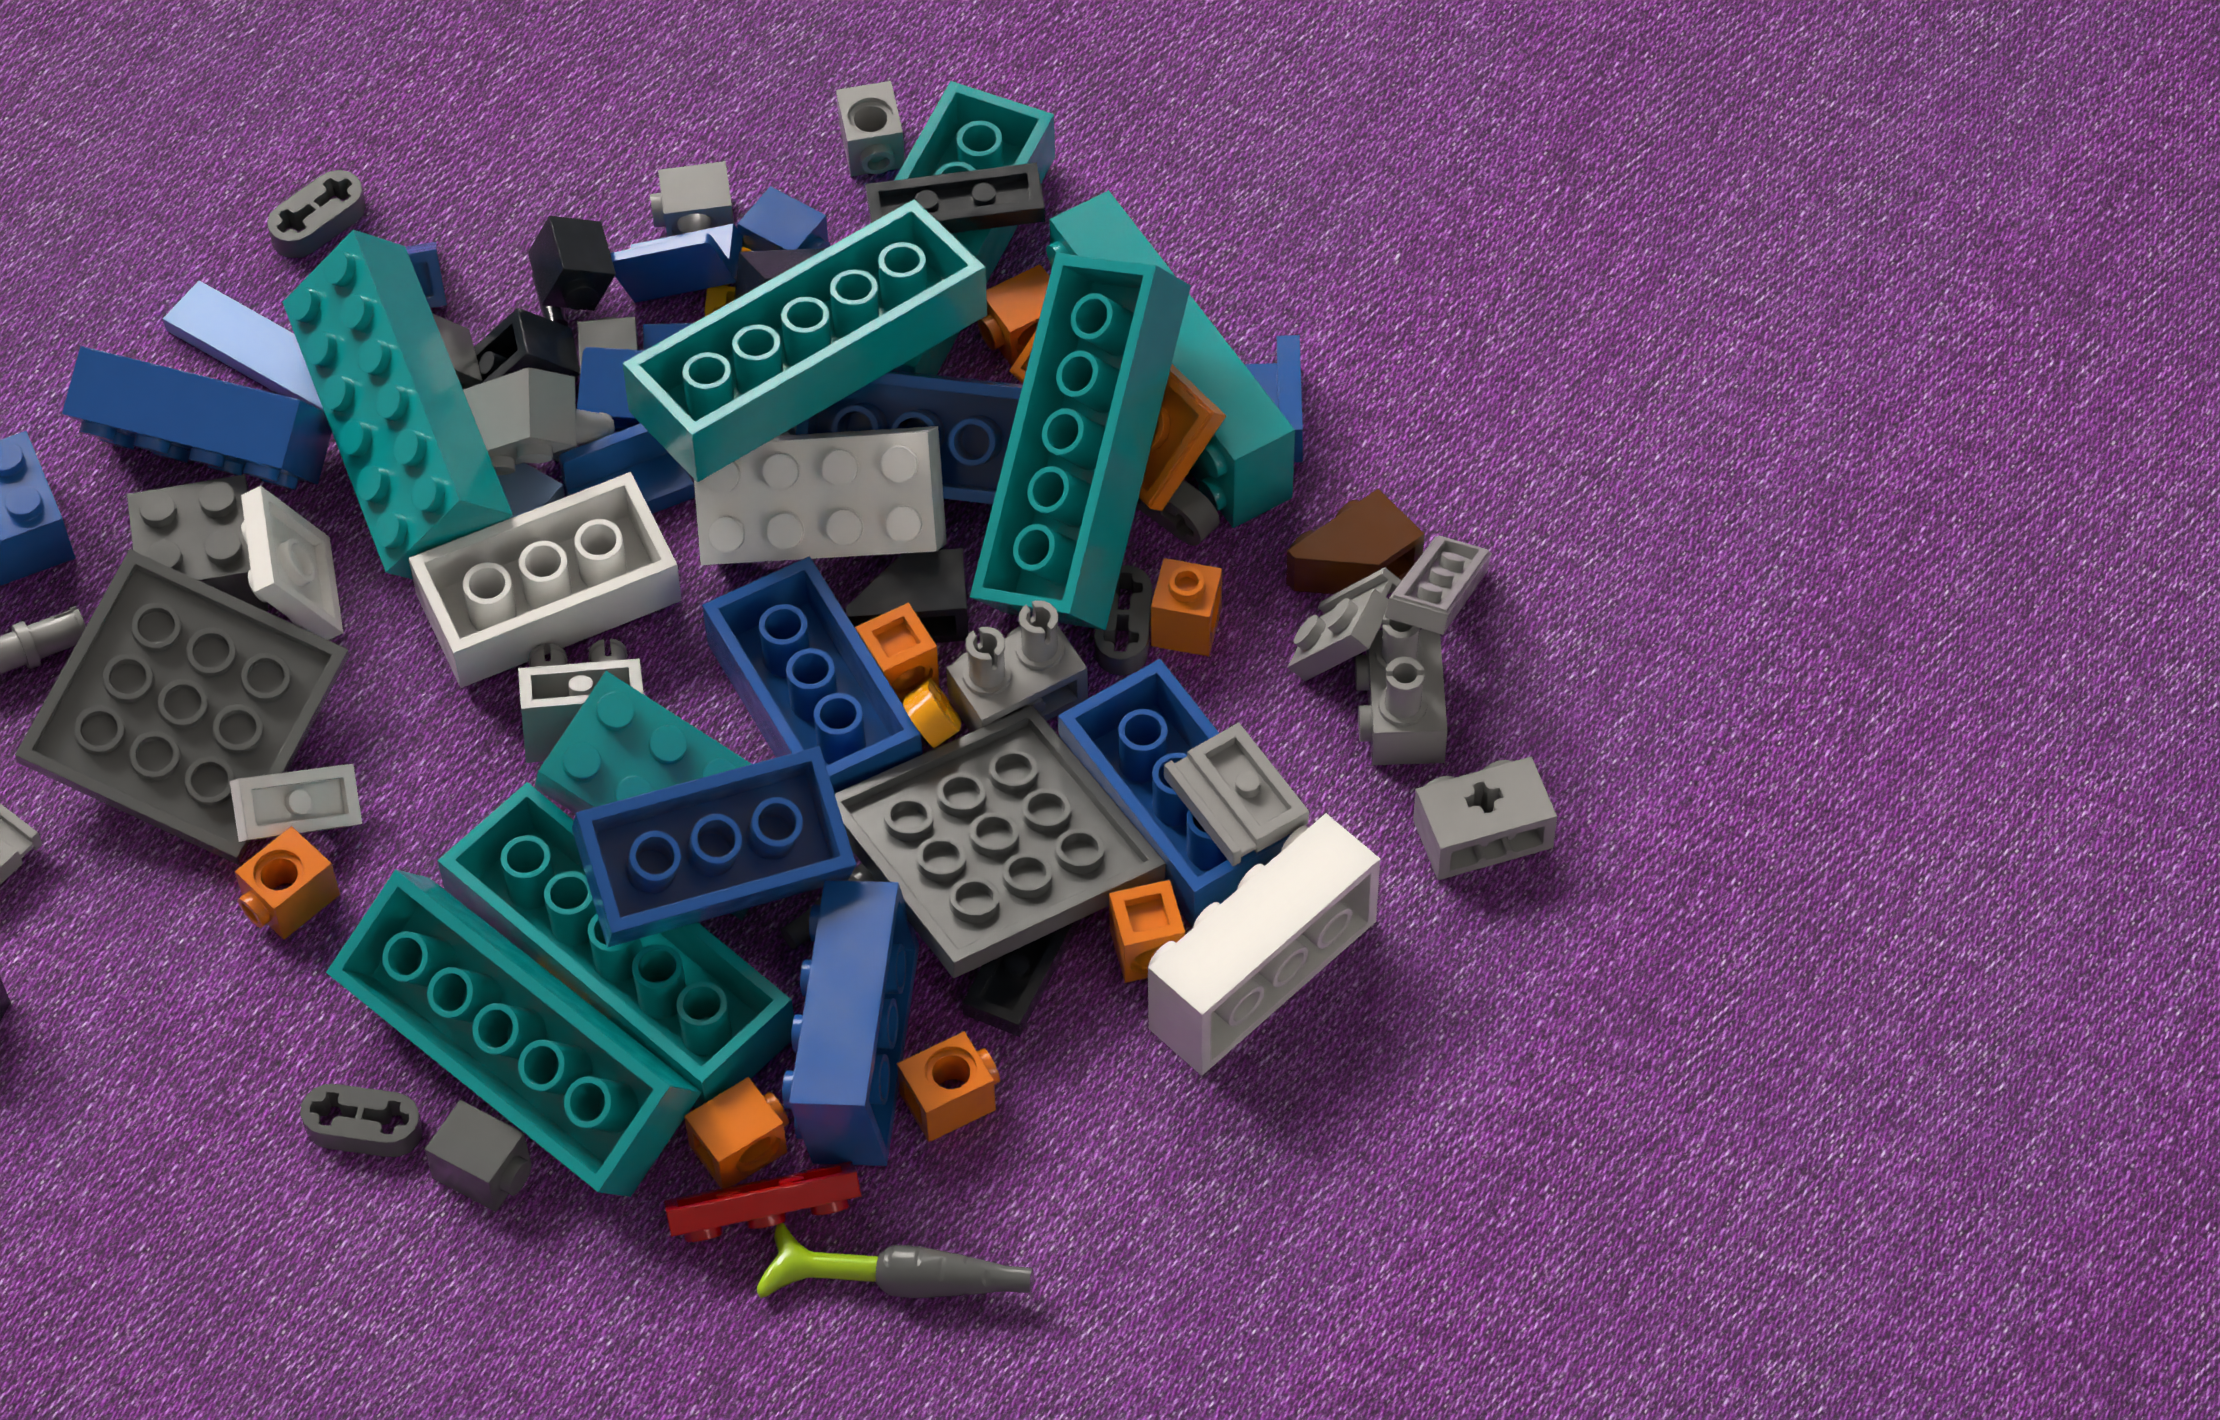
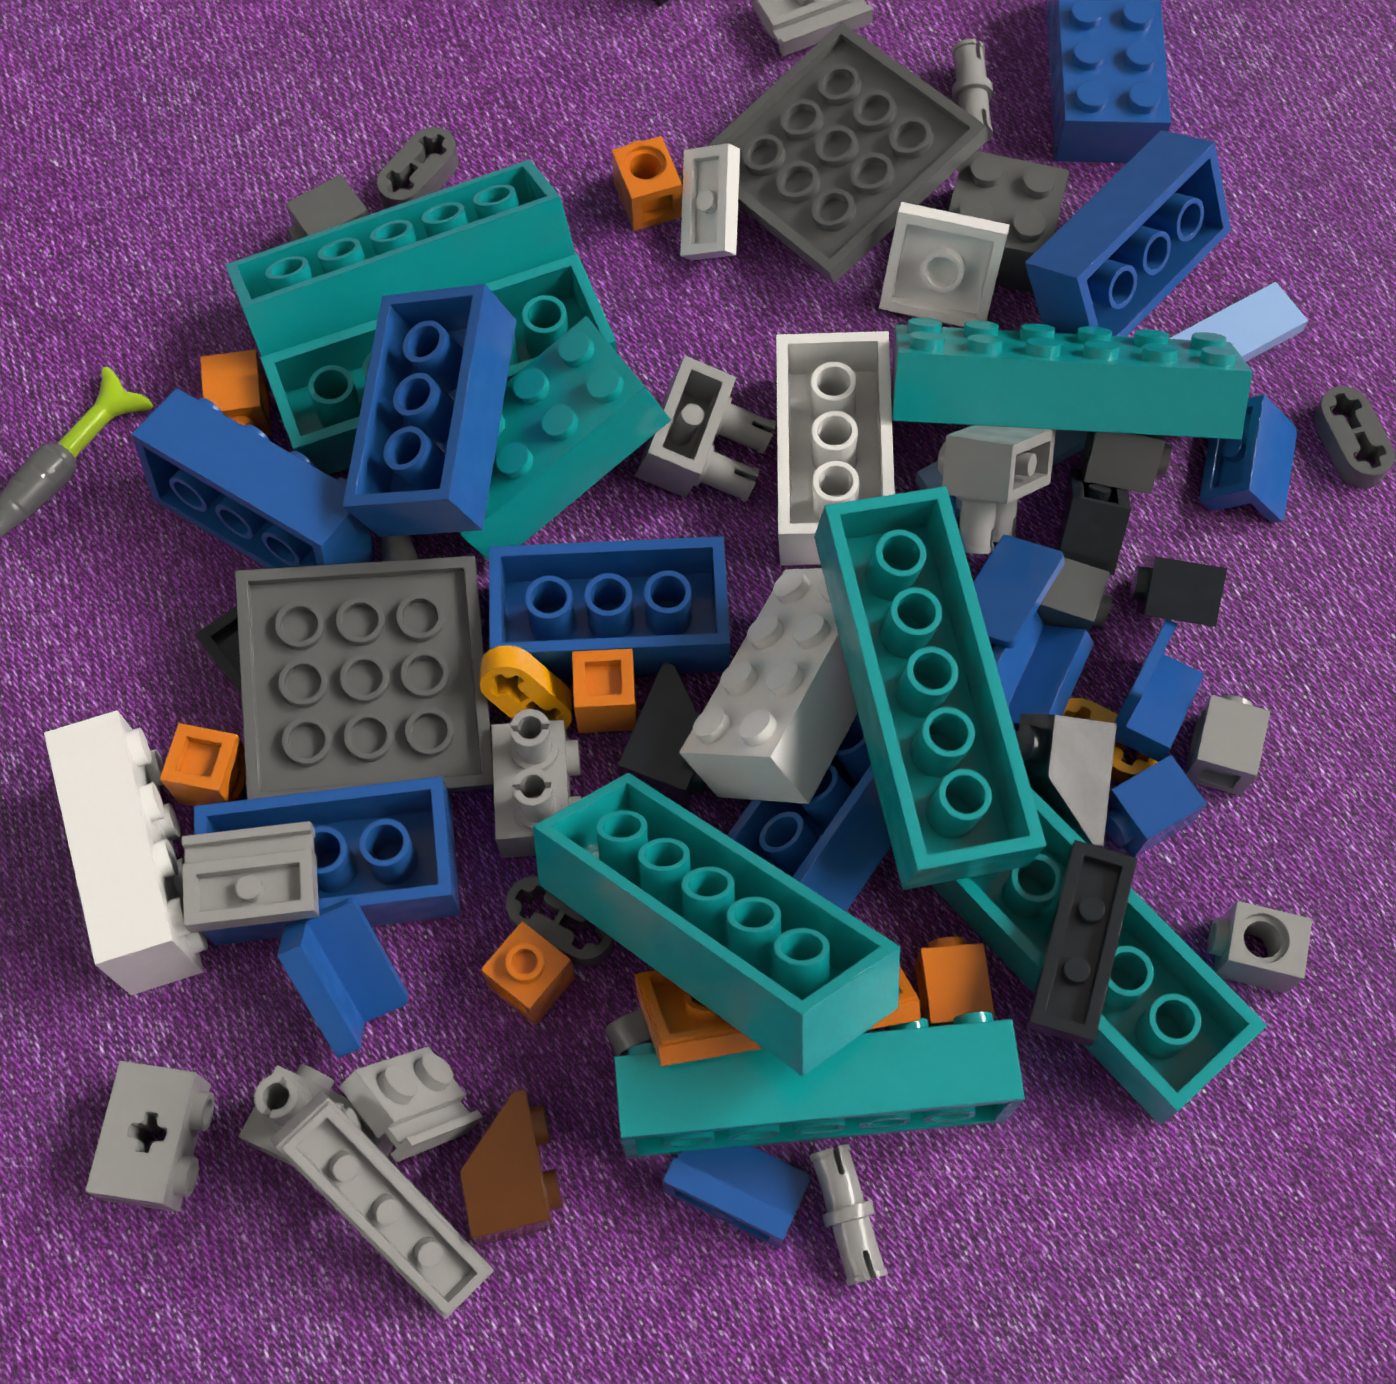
camera: 115 degrees right, 10 degrees up
red plate [664,1161,862,1242] -> none
orange brick [897,1031,1000,1142] -> none
none -> blue panel [277,898,409,1059]
none -> light grey pin [809,1144,888,1286]

